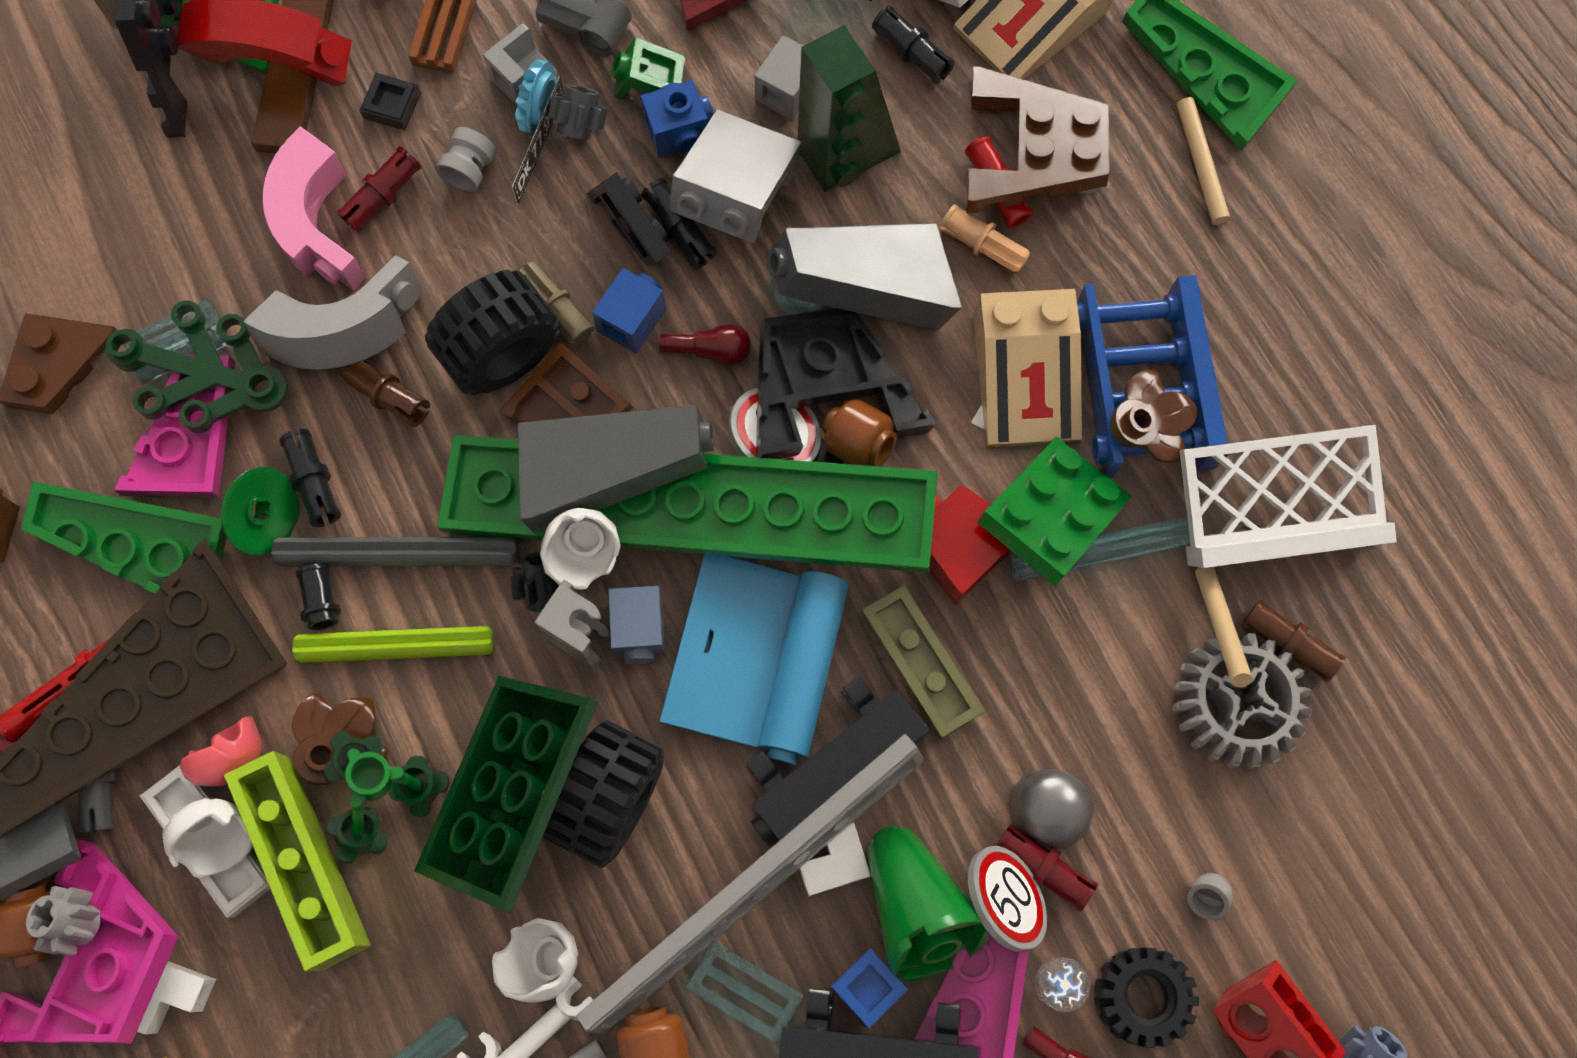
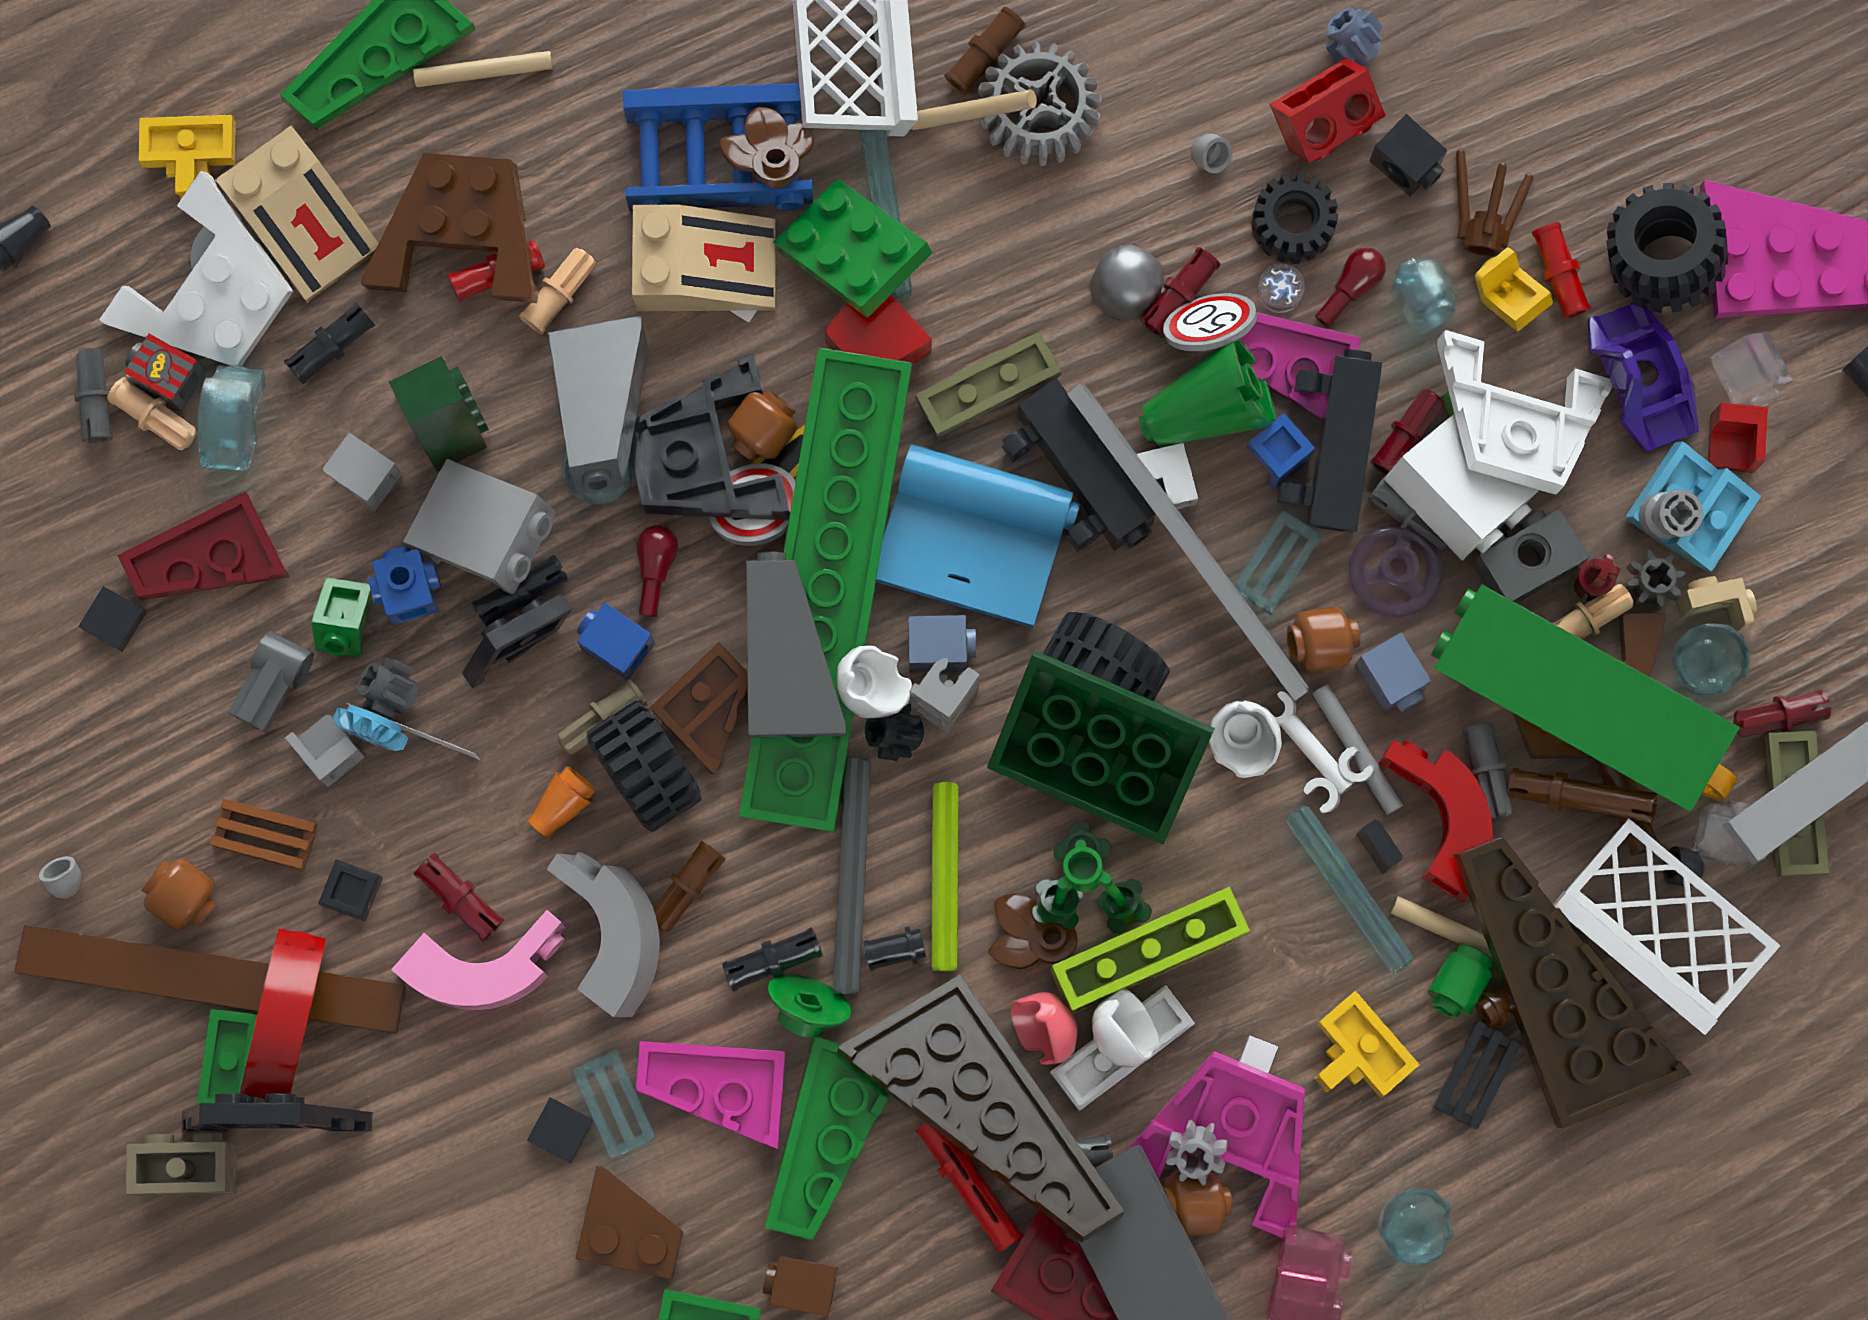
camera: 85 degrees left, 5 degrees up
dark green plant [105,301,288,433] -> none
light grey wheel [435,127,497,192] -> none
none -> orange cone [527,766,596,839]
none -> black tile [527,1097,594,1164]

